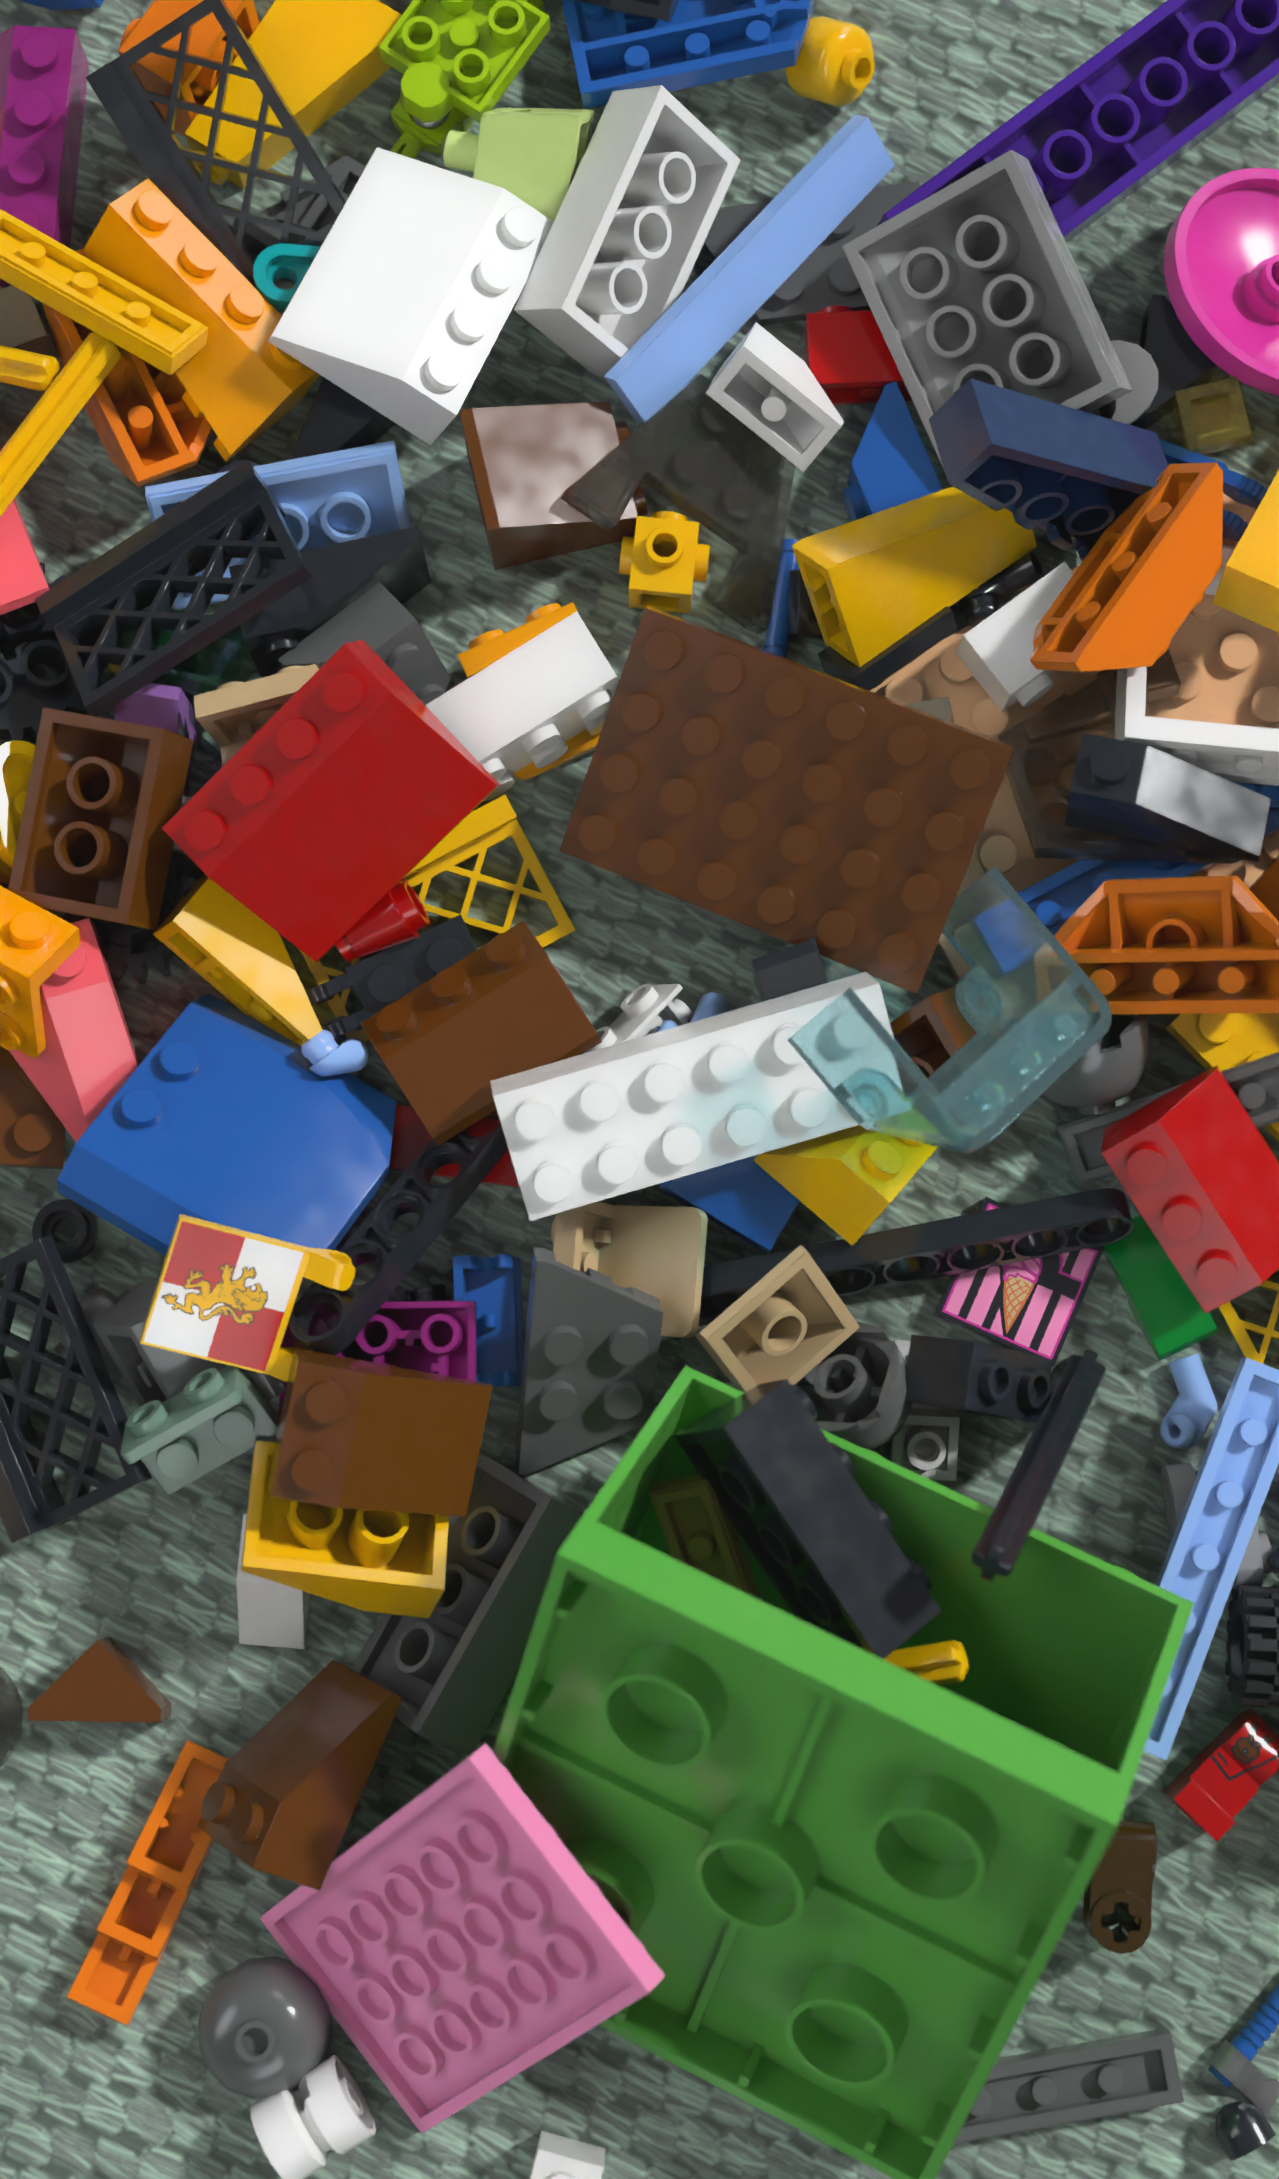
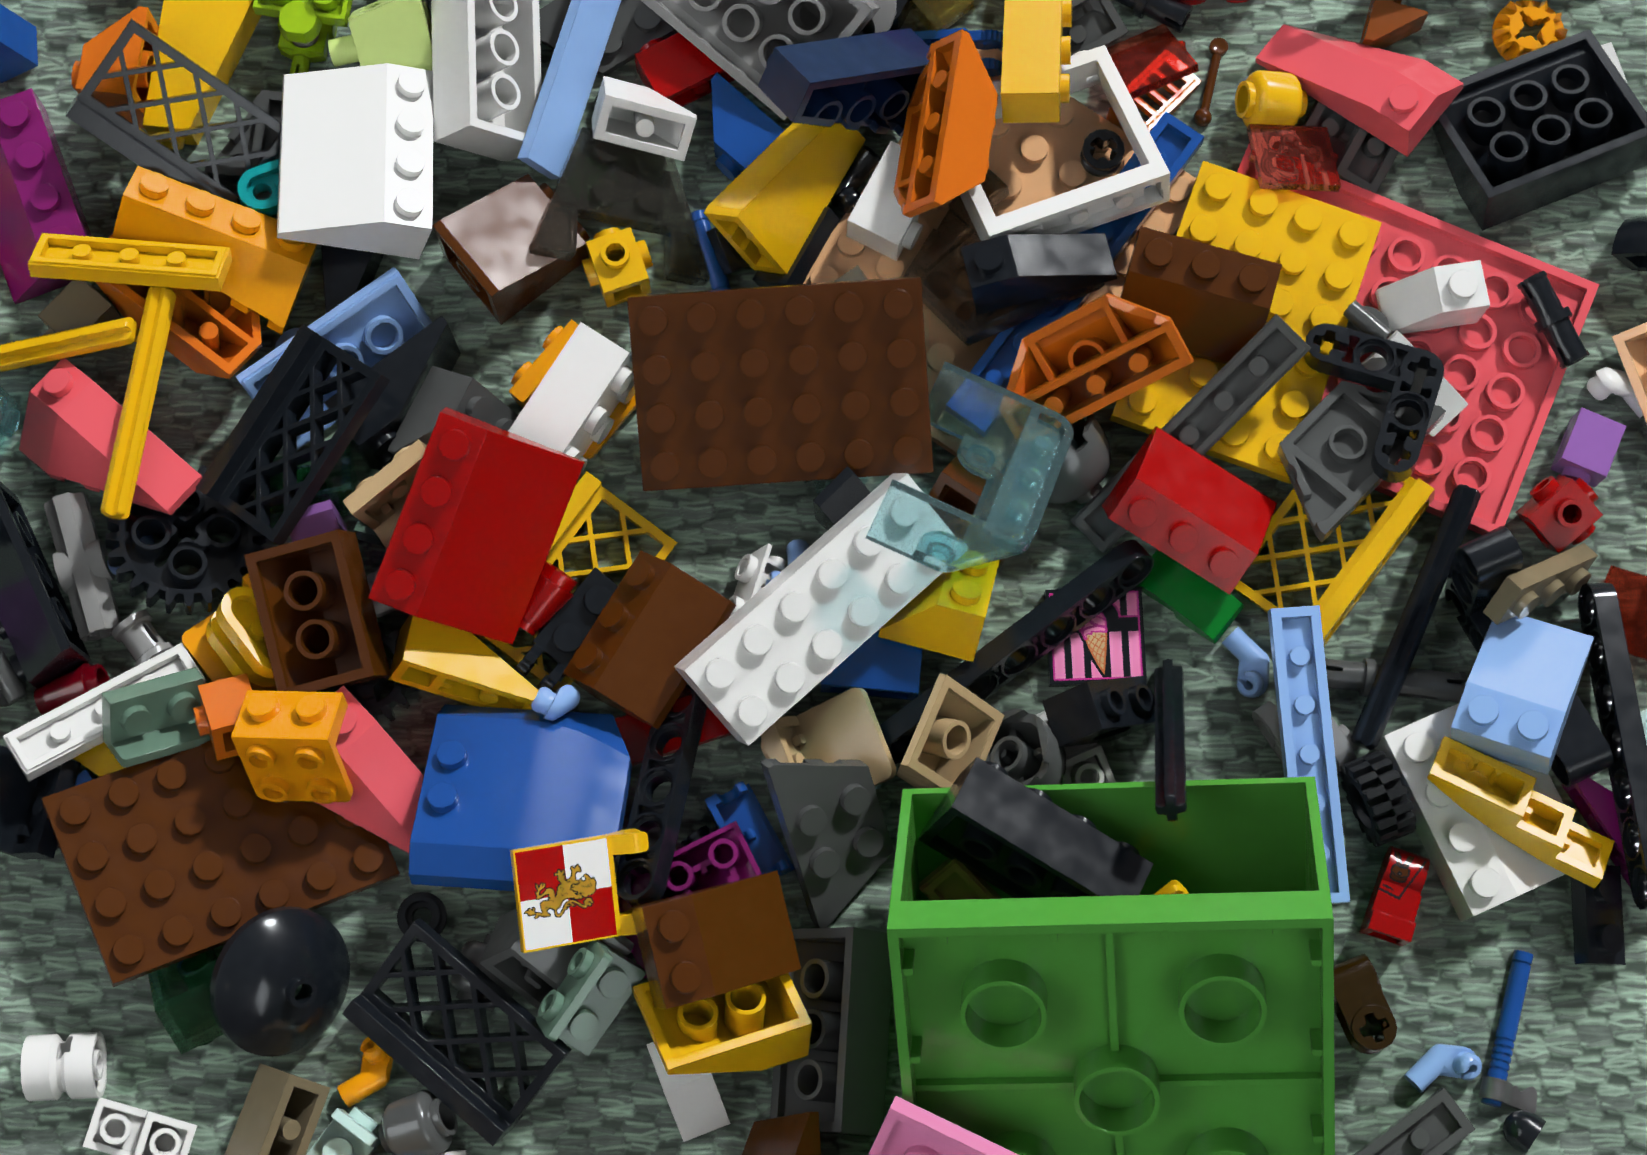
camera: 30 degrees left, 5 degrees down
none -> light blue arm [1404,1044,1482,1093]

